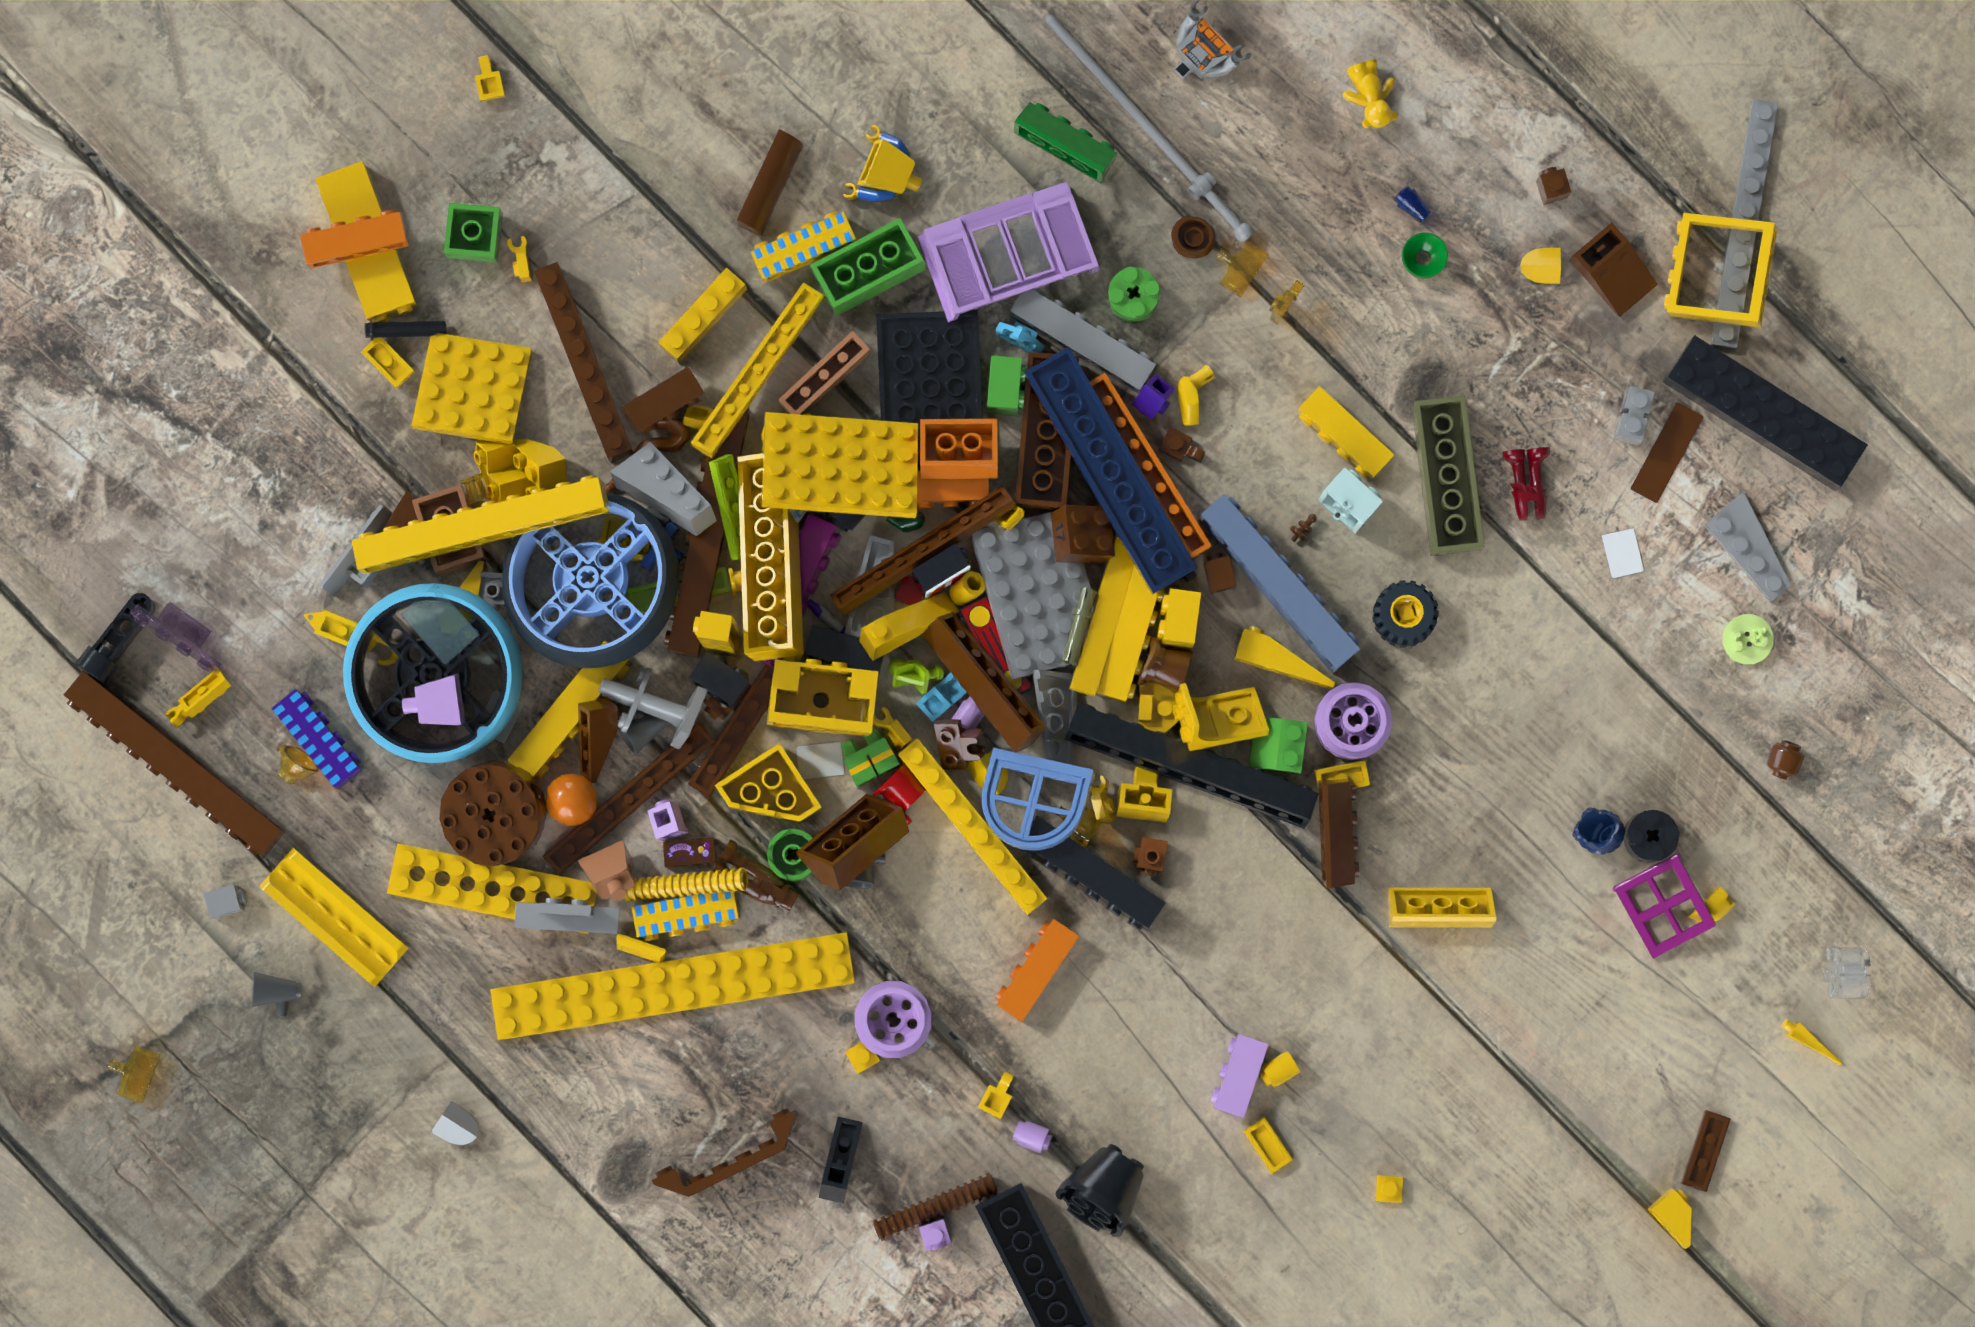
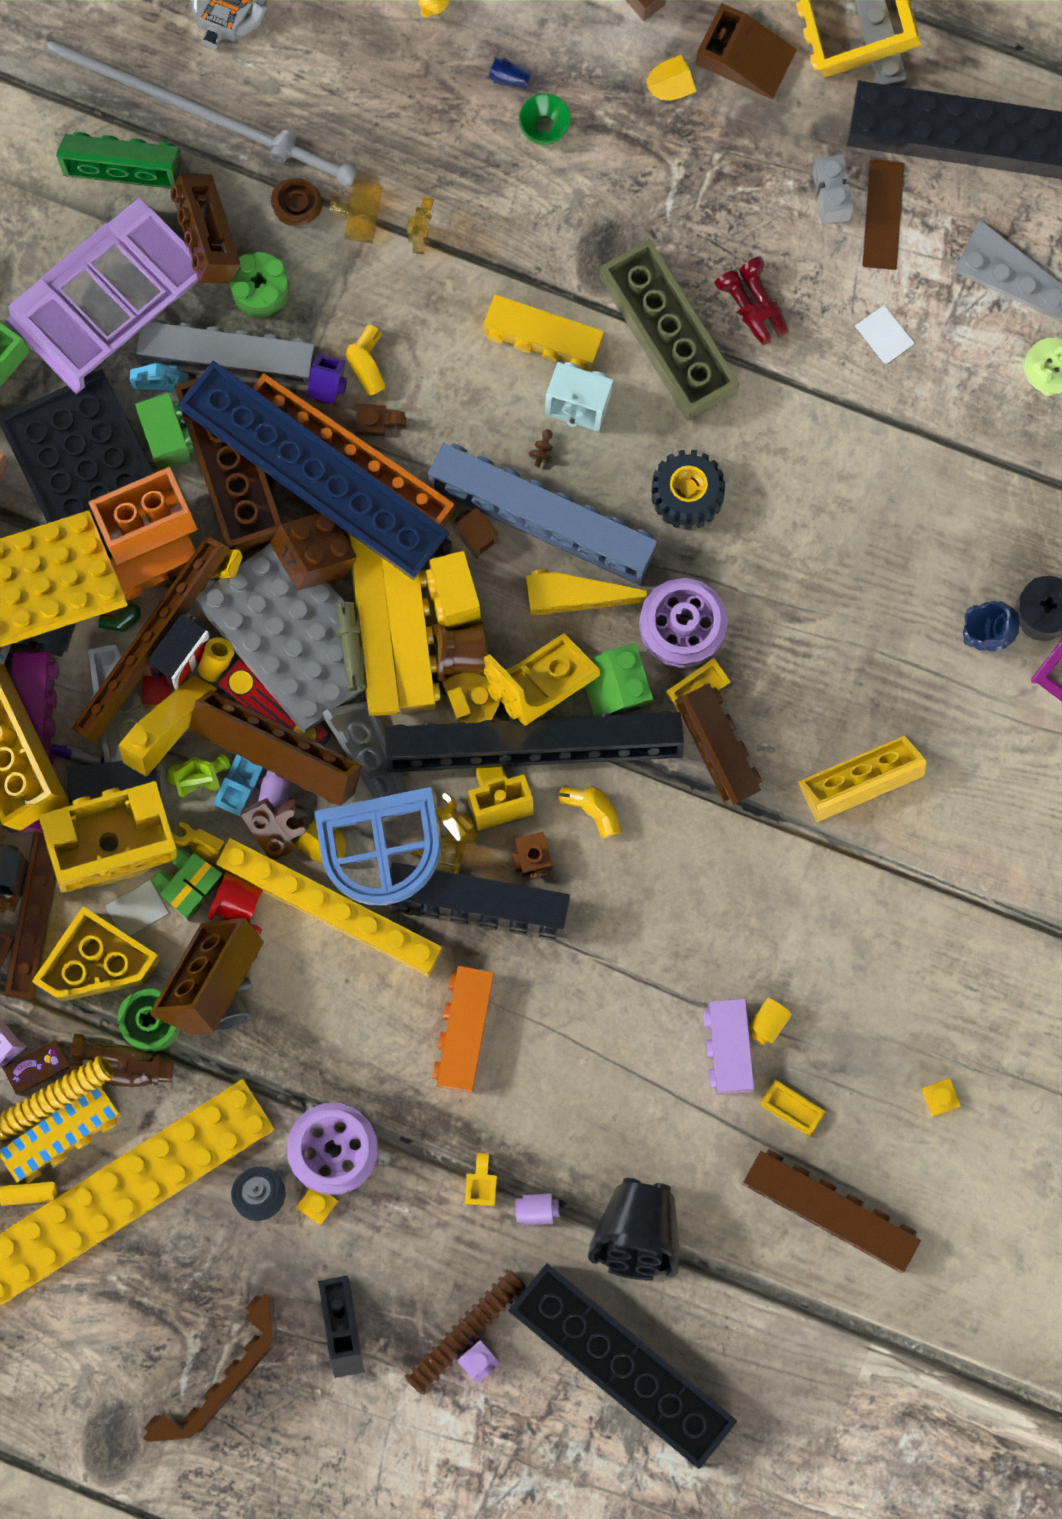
camera: 25 degrees left, 5 degrees down
none -> reddish brown brick [170,173,241,283]
none -> black wheel [231,1166,286,1221]
none -> yellow arm [558,786,622,838]
none -> reddish brown brick [742,1149,921,1273]

